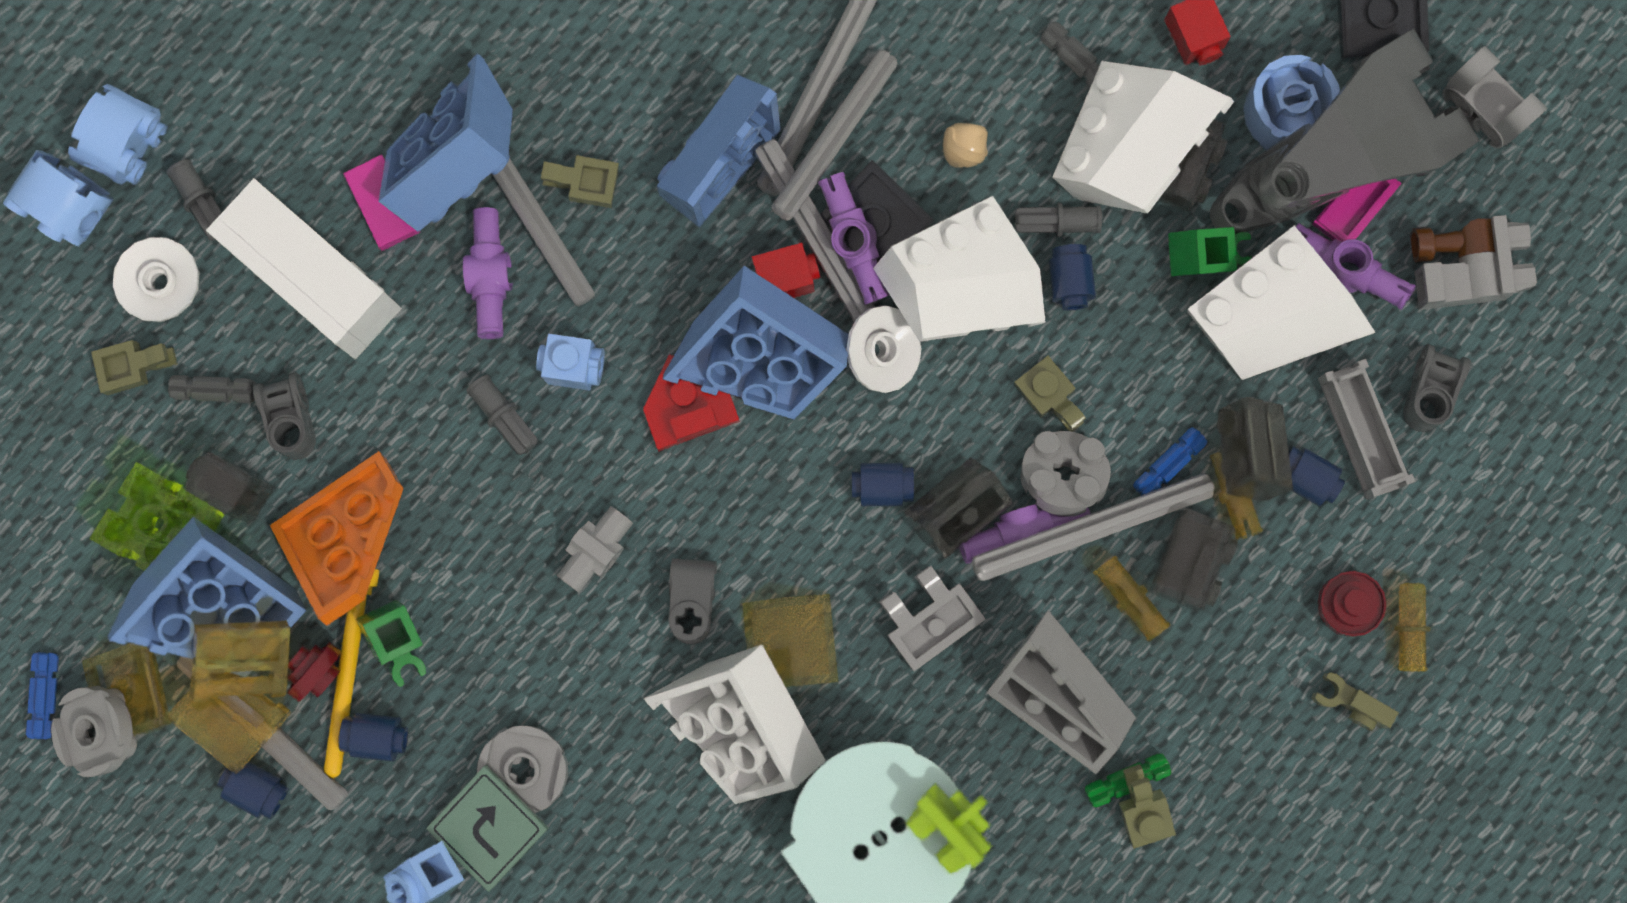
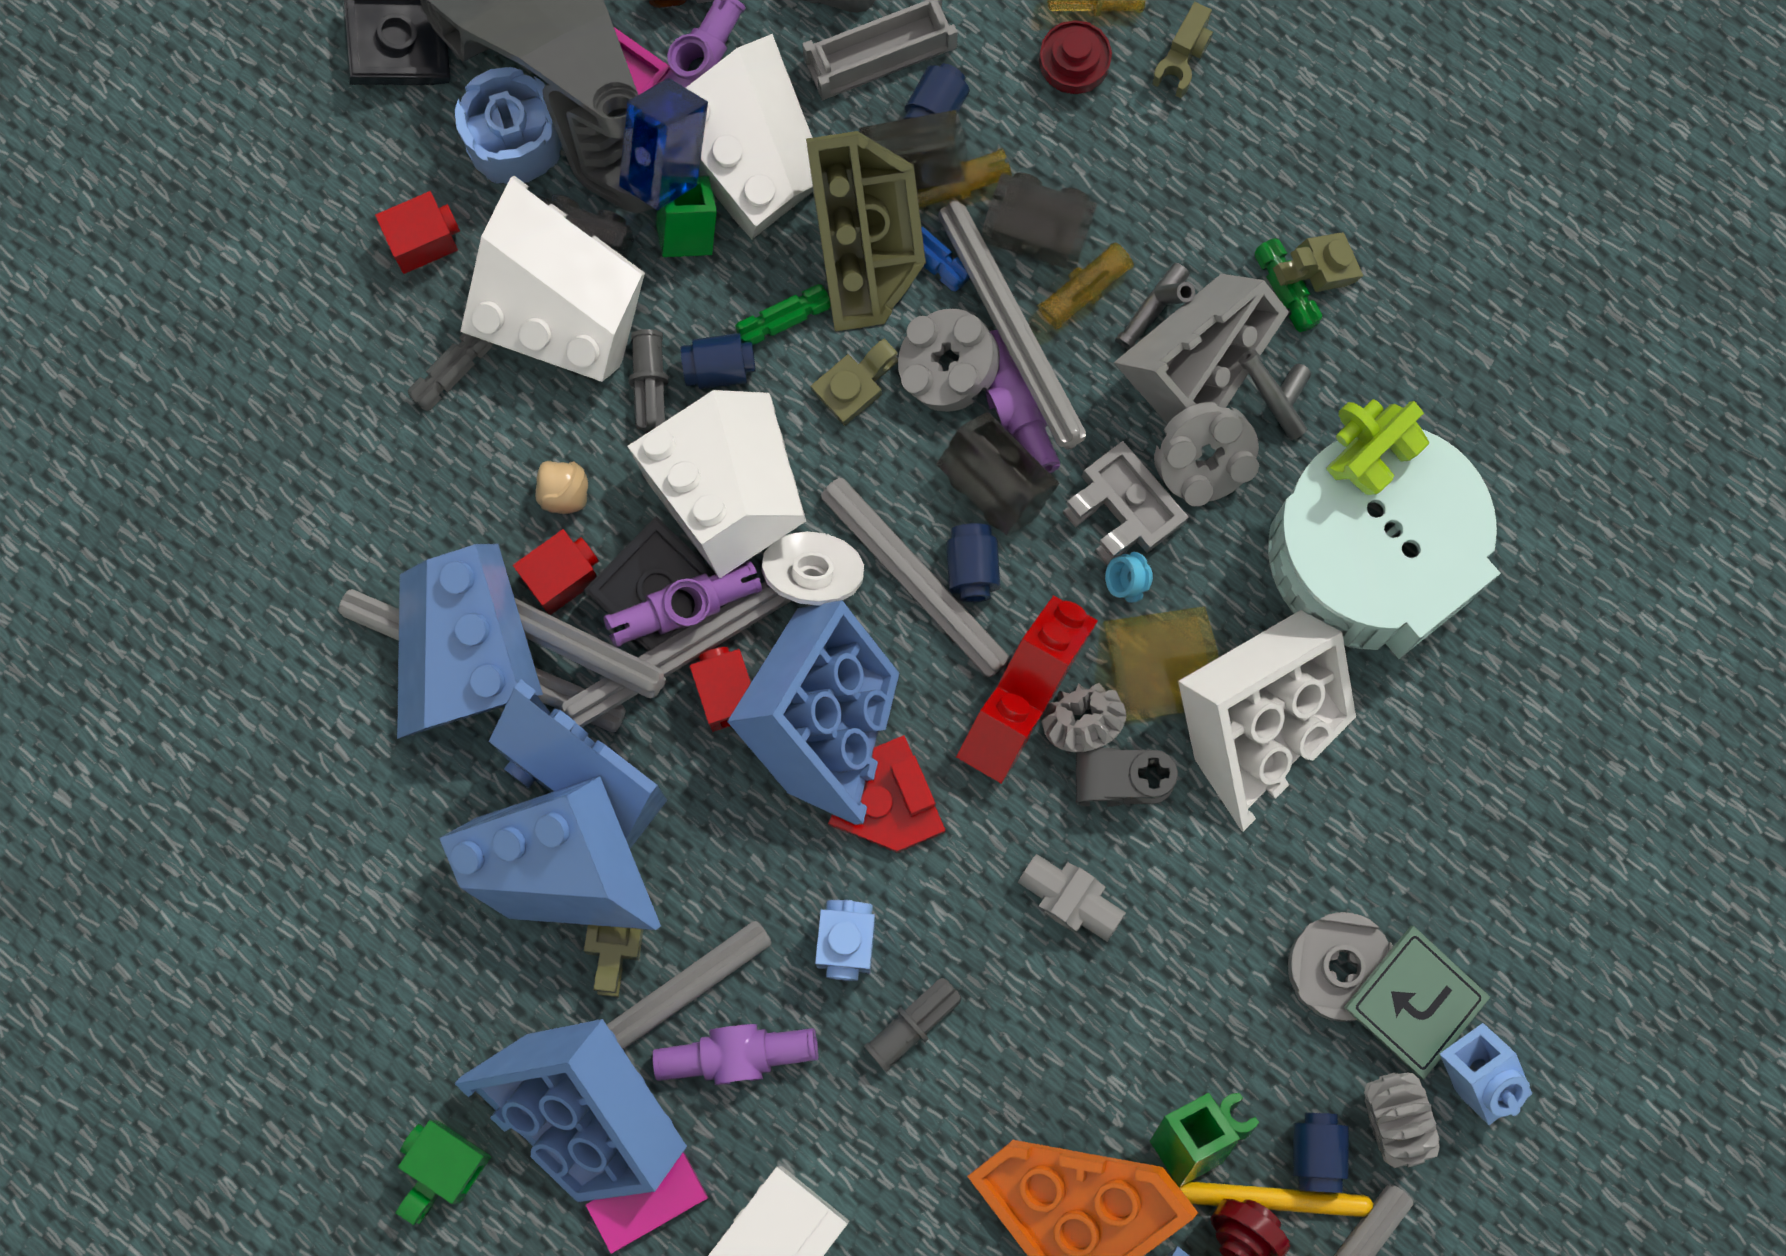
camera: 100 degrees left, 5 degrees down
none -> green brick [396,1120,492,1225]
none -> medium blue wedge [397,544,543,739]
none -> medium blue wedge [439,776,661,930]
none -> red brick [512,529,599,615]
none -> clear blue brick [619,78,708,210]
none -> green axle [735,284,831,345]
none -> olive wedge [806,131,926,332]
none -> light grey axle [821,478,1009,677]
none -> red arch [956,595,1098,784]
none -> light grey gear [1042,683,1126,752]
none -> medium azure plate [1105,552,1153,603]
none -> flat silver piece [1115,263,1195,350]
none -> light grey plate [1154,402,1259,506]
none -> flat silver piece [1239,350,1311,440]
none -> light grey gear [1364,1072,1440,1168]

